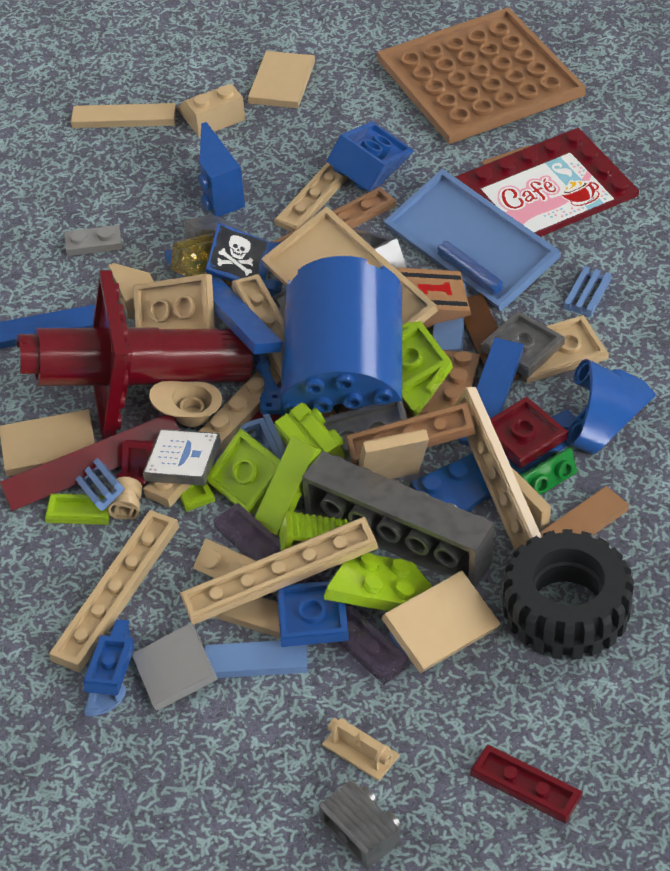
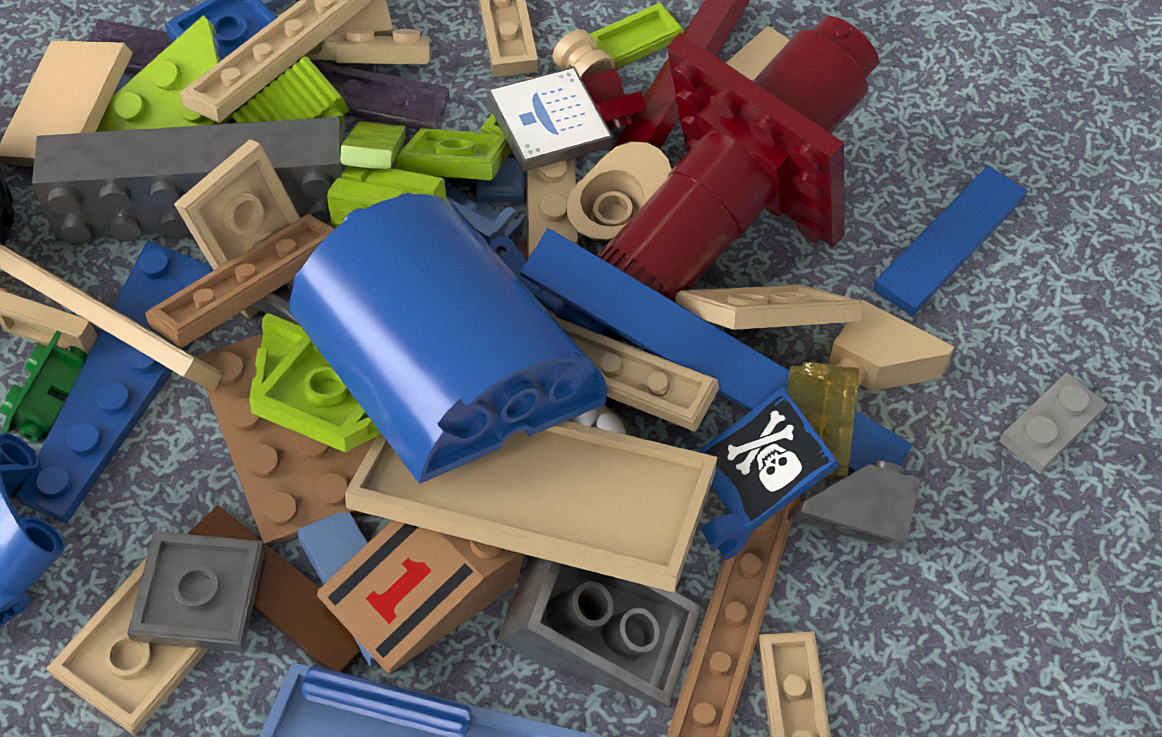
camera: 140 degrees right, 10 degrees up
medium blue tile [75,458,125,511] -> none
blue slope [198,122,245,217] -> none
blue tile [458,337,524,446] -> none
dark red tile [490,396,568,469] -> none

